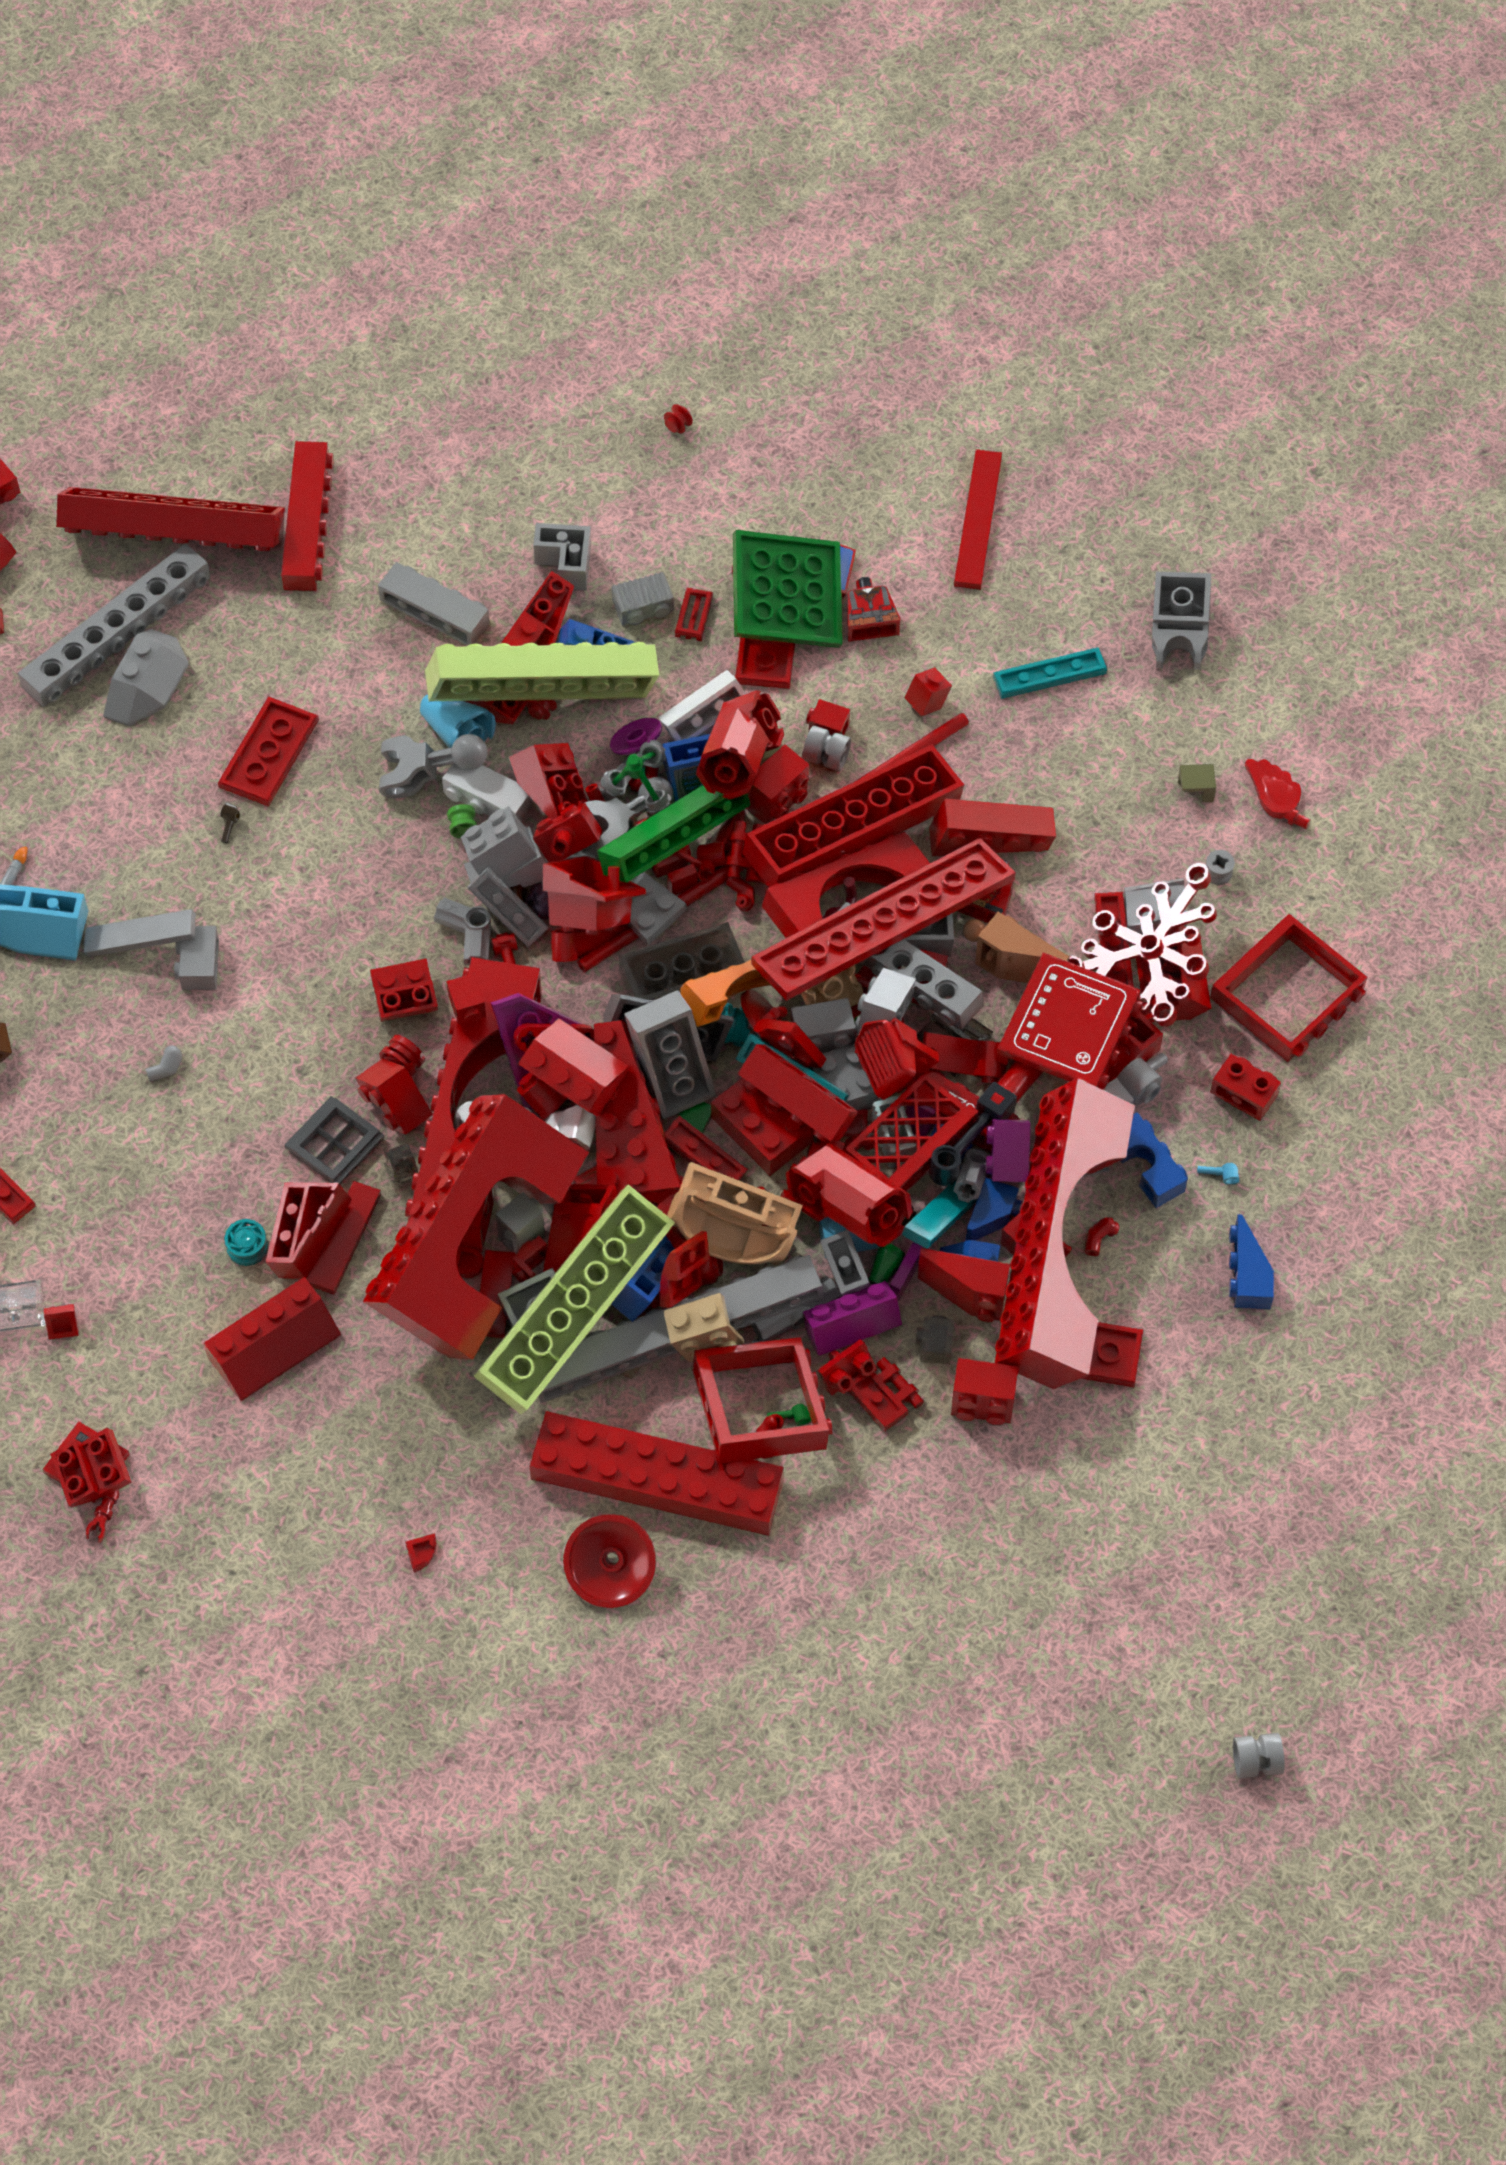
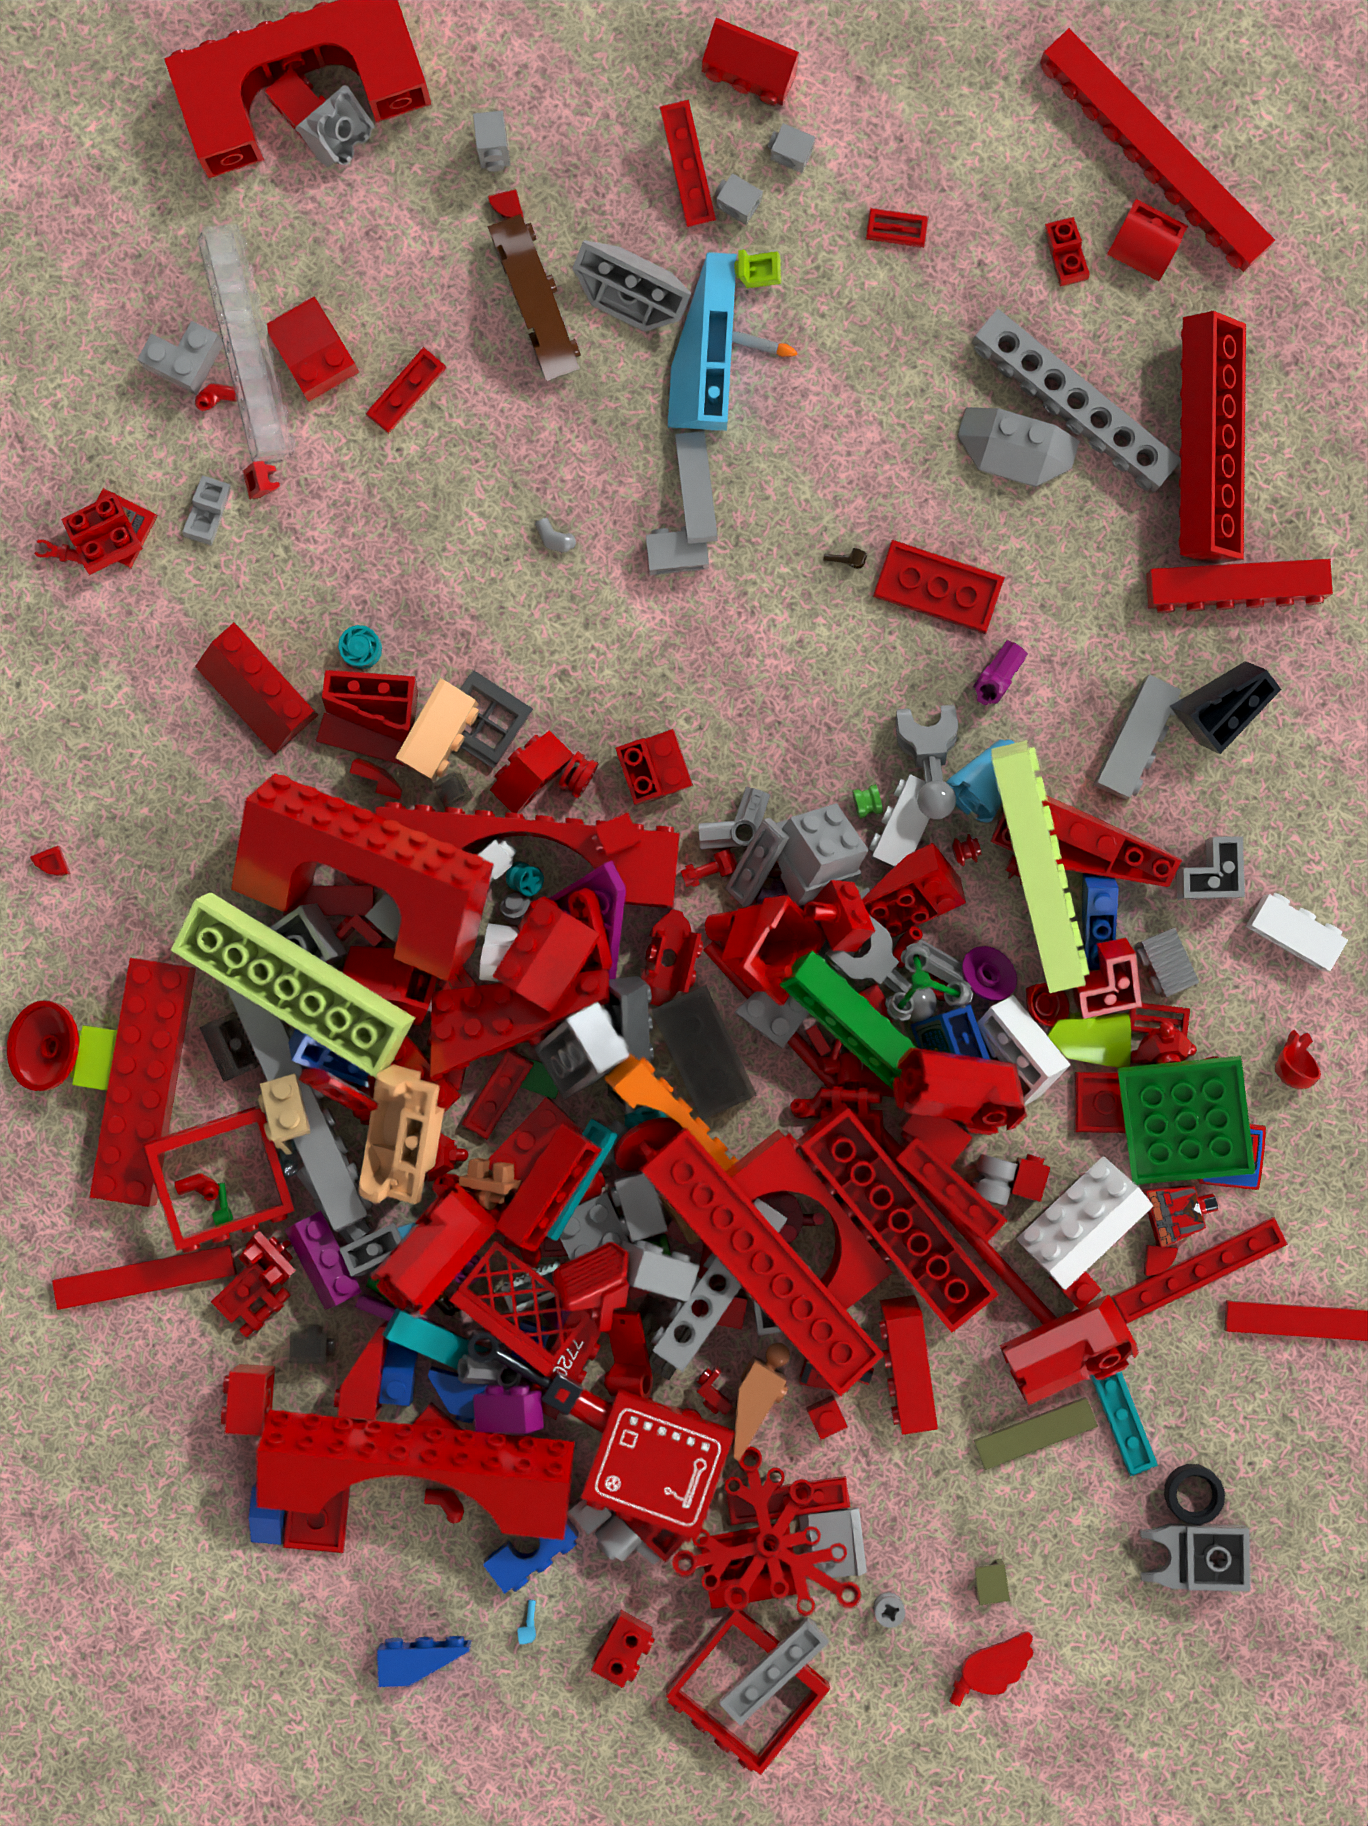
camera: 85 degrees right, 25 degrees up
red plate [754,1018,827,1068] -> none
none -> red tile [52,1245,237,1310]
none -> lime brick [70,1025,117,1091]
none -> light grey slope [182,475,231,546]
none -> clear smoke brick [199,1012,260,1082]
none -> blue slope [249,1482,285,1545]
none -> red slope [349,758,403,800]
none -> light nougat slope [396,678,479,782]
none -> nougat hips [459,1158,522,1210]
none -> red piece [641,909,703,1006]
none -> red bracket [696,1365,733,1416]
none -> light grey piece [719,1617,829,1726]
none -> red brick [806,1395,848,1440]
none -> red fence [895,1136,1008,1243]
none -> red wheel [952,834,982,867]
none -> magenta piece [973,640,1028,706]
none -> olive tile [973,1397,1098,1470]
none -> red brick [999,1294,1139,1406]
none -> white brick [1016,1156,1153,1290]
none -> red hat [1026,983,1070,1028]
none -> lime panel [1047,1012,1131,1068]
none -> red brick [1072,938,1142,1019]
none -> red tile [1111,1217,1288,1324]
none -> red rock [1130,1021,1197,1065]
none -> red tile [1144,1245,1178,1276]
none -> black tyre [1164,1464,1225,1525]
none -> black wedge [1170,661,1282,754]
none -> white brick [1245,893,1348,972]
none -> red piece [1275,1030,1321,1090]

